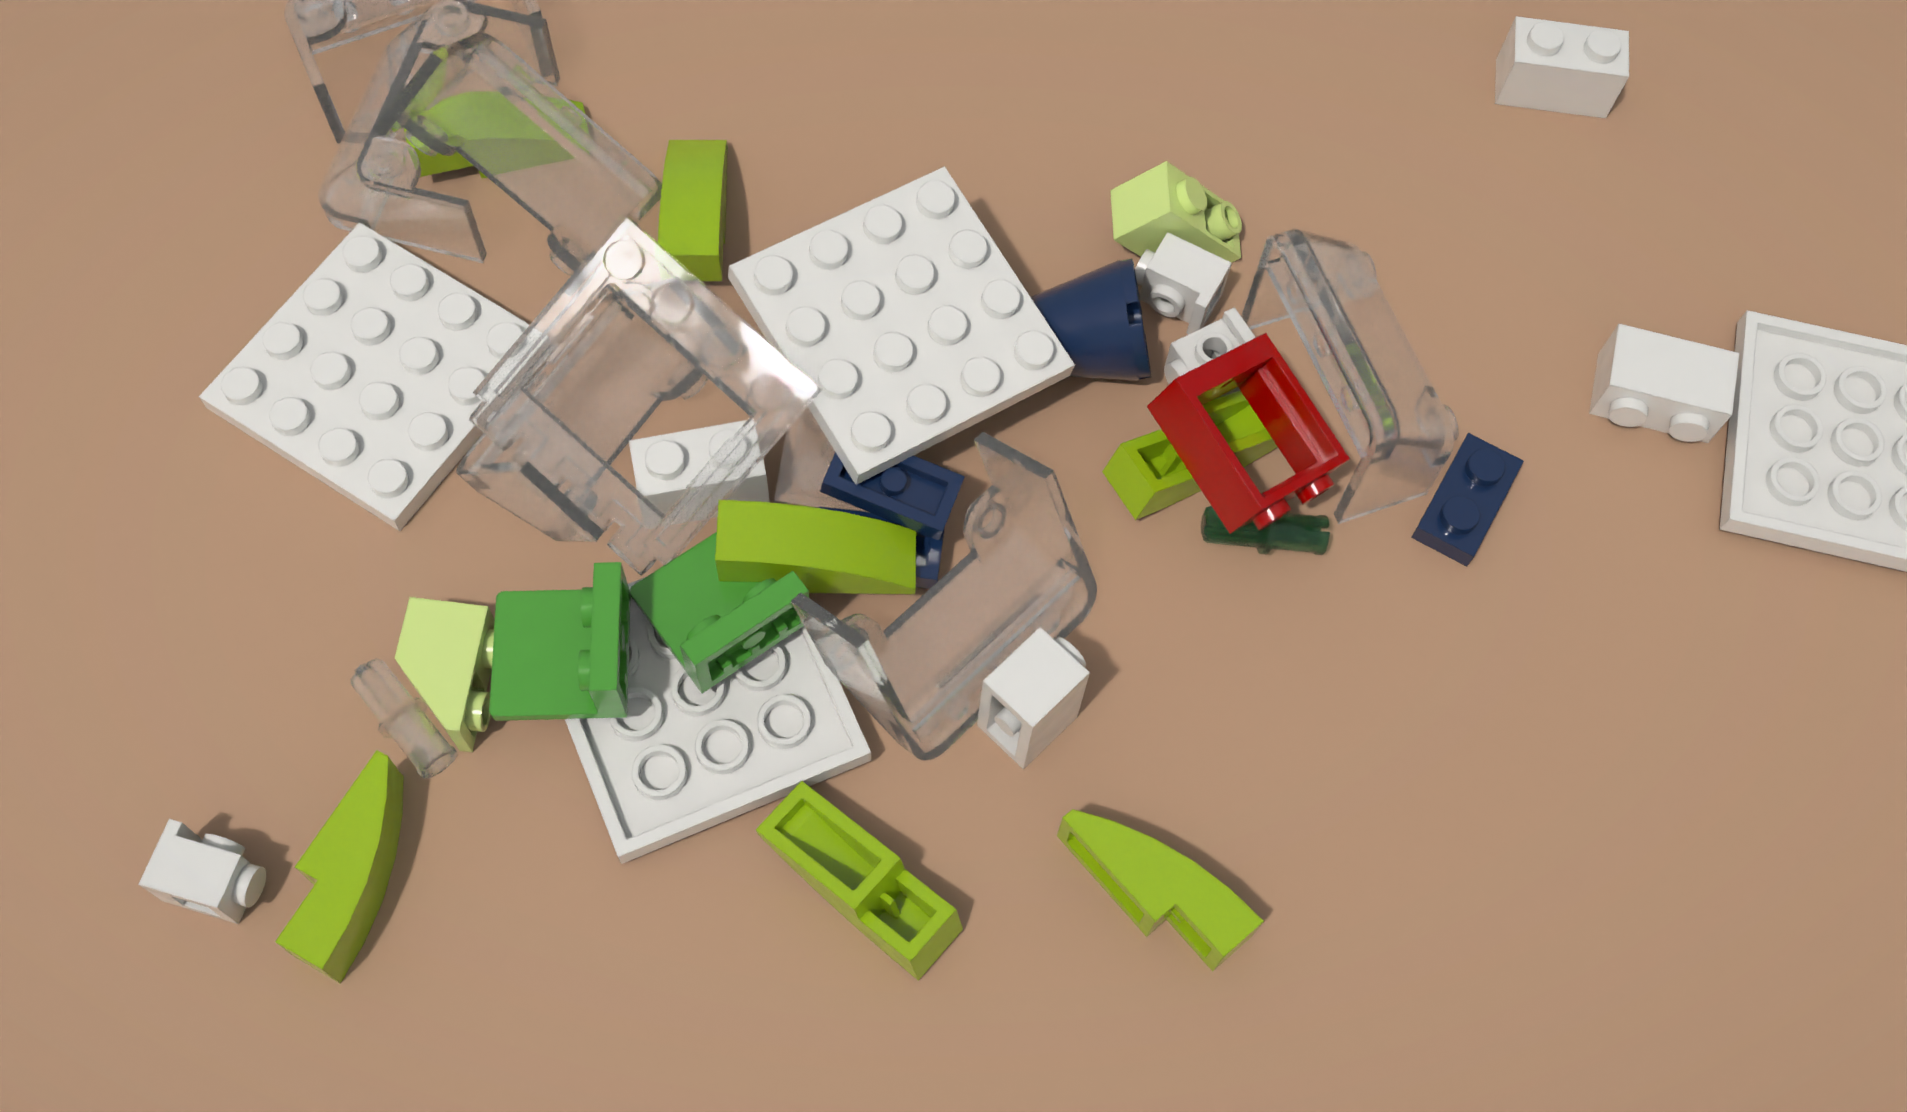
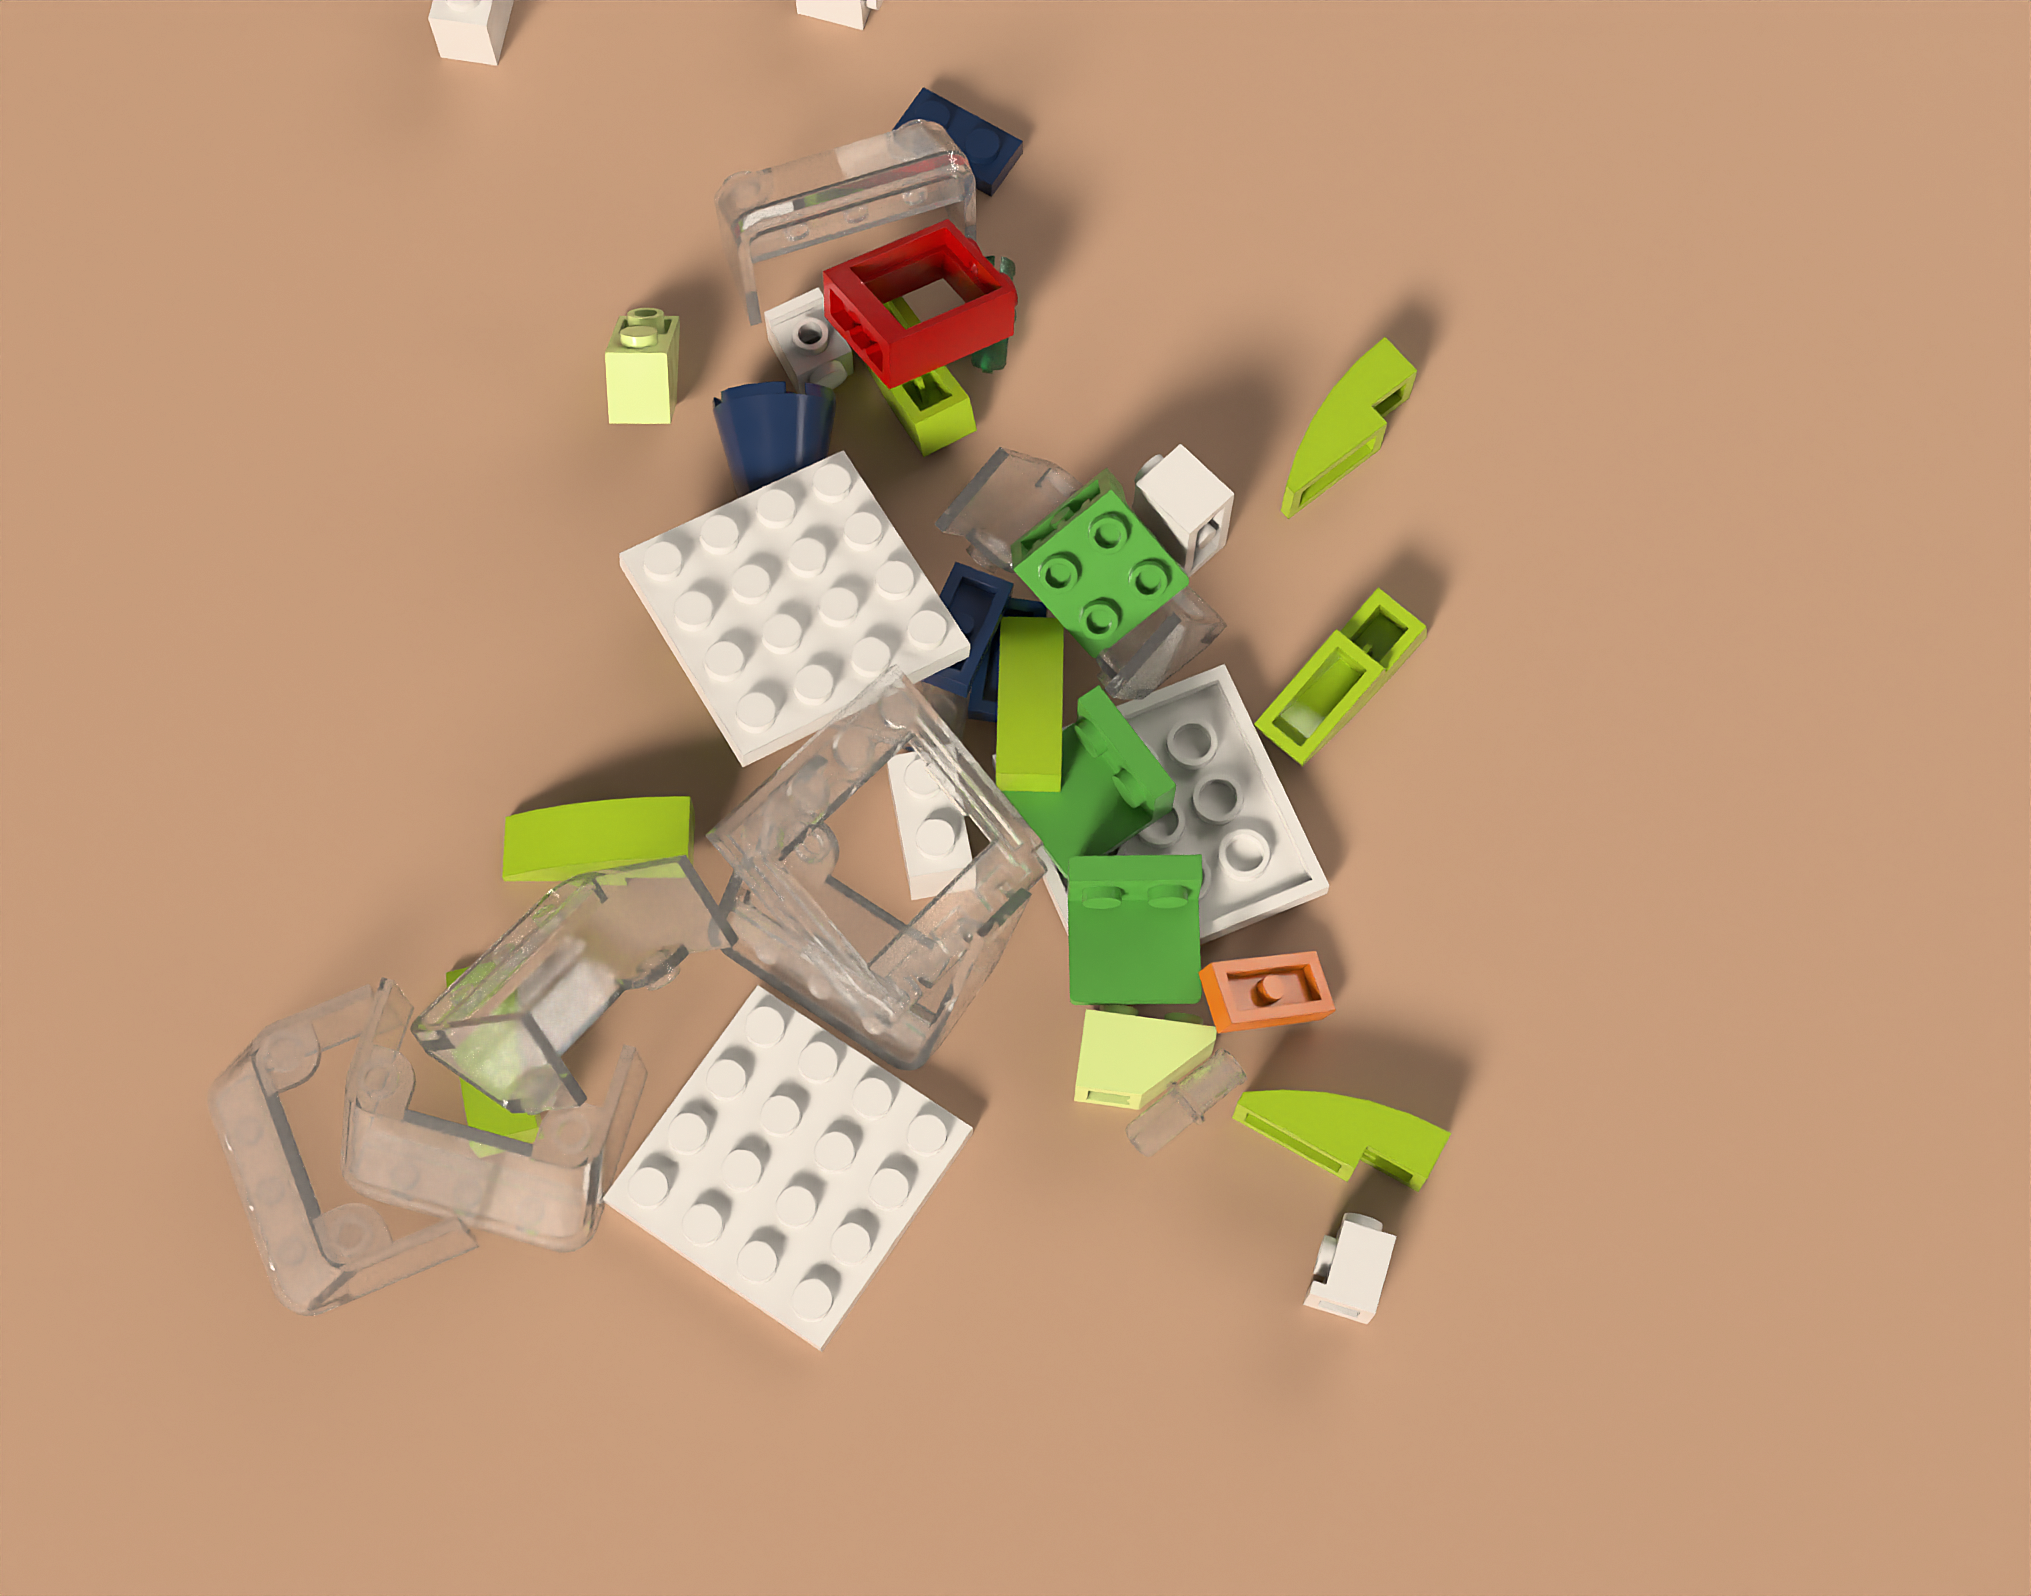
camera: 85 degrees left, 5 degrees up
white brick [1135,232,1232,335] -> none
none -> bright green bracket [1010,467,1189,658]
none -> orange plate [1198,951,1336,1034]

